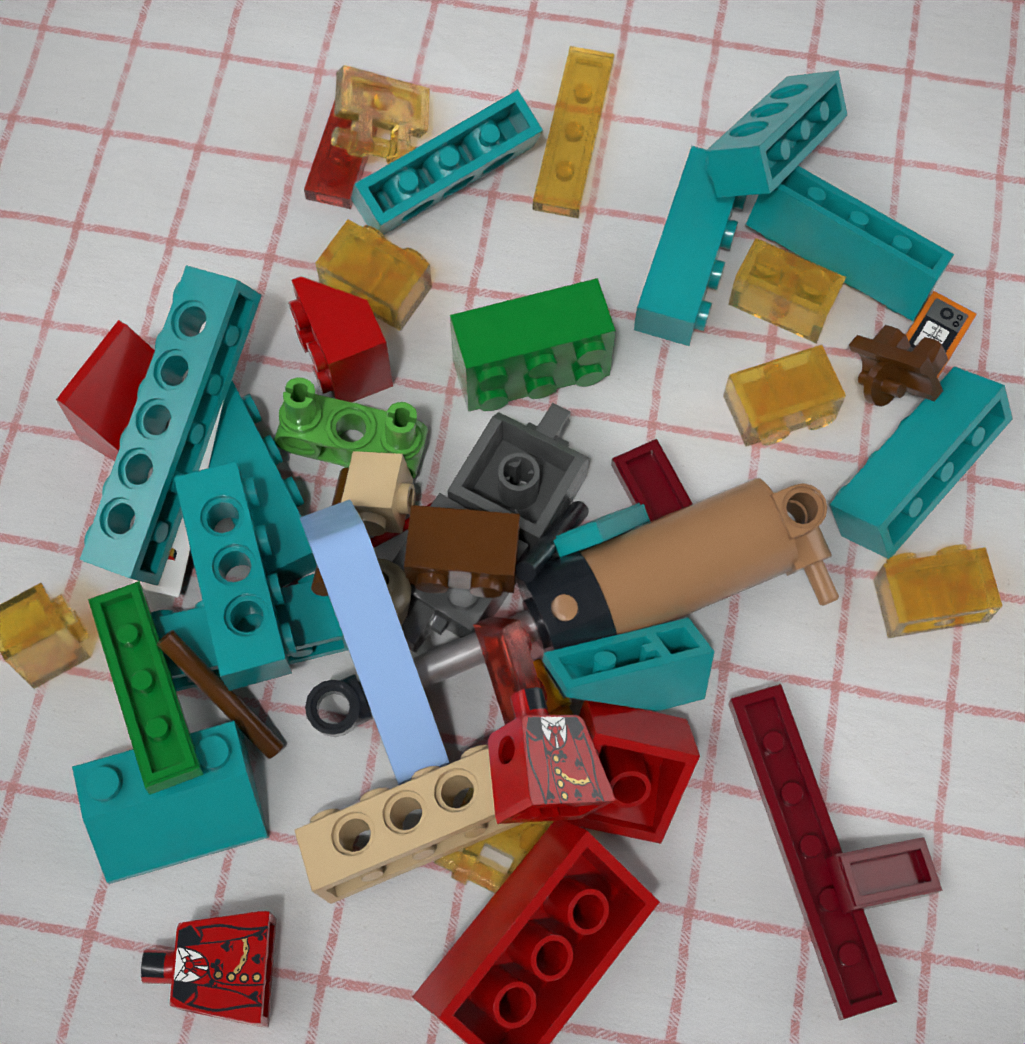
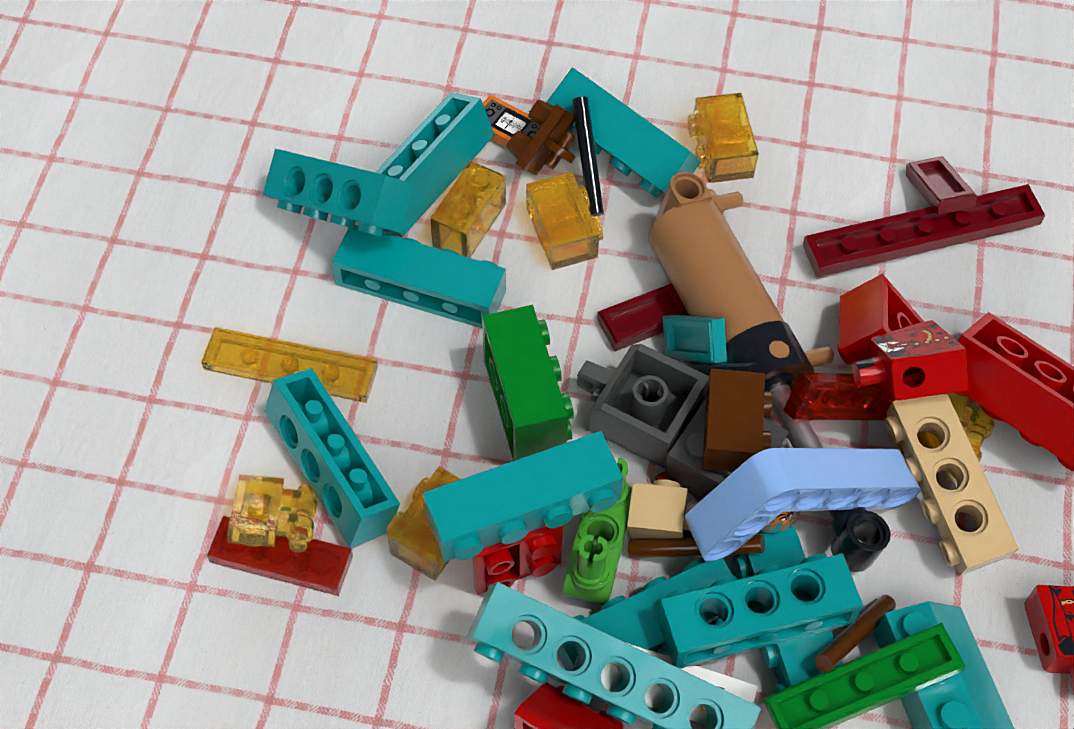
camera: 90 degrees left, 10 degrees down
teal slope [543,617,715,711] -> none
none -> teal brick [423,431,624,562]
none -> black bar [572,96,604,217]

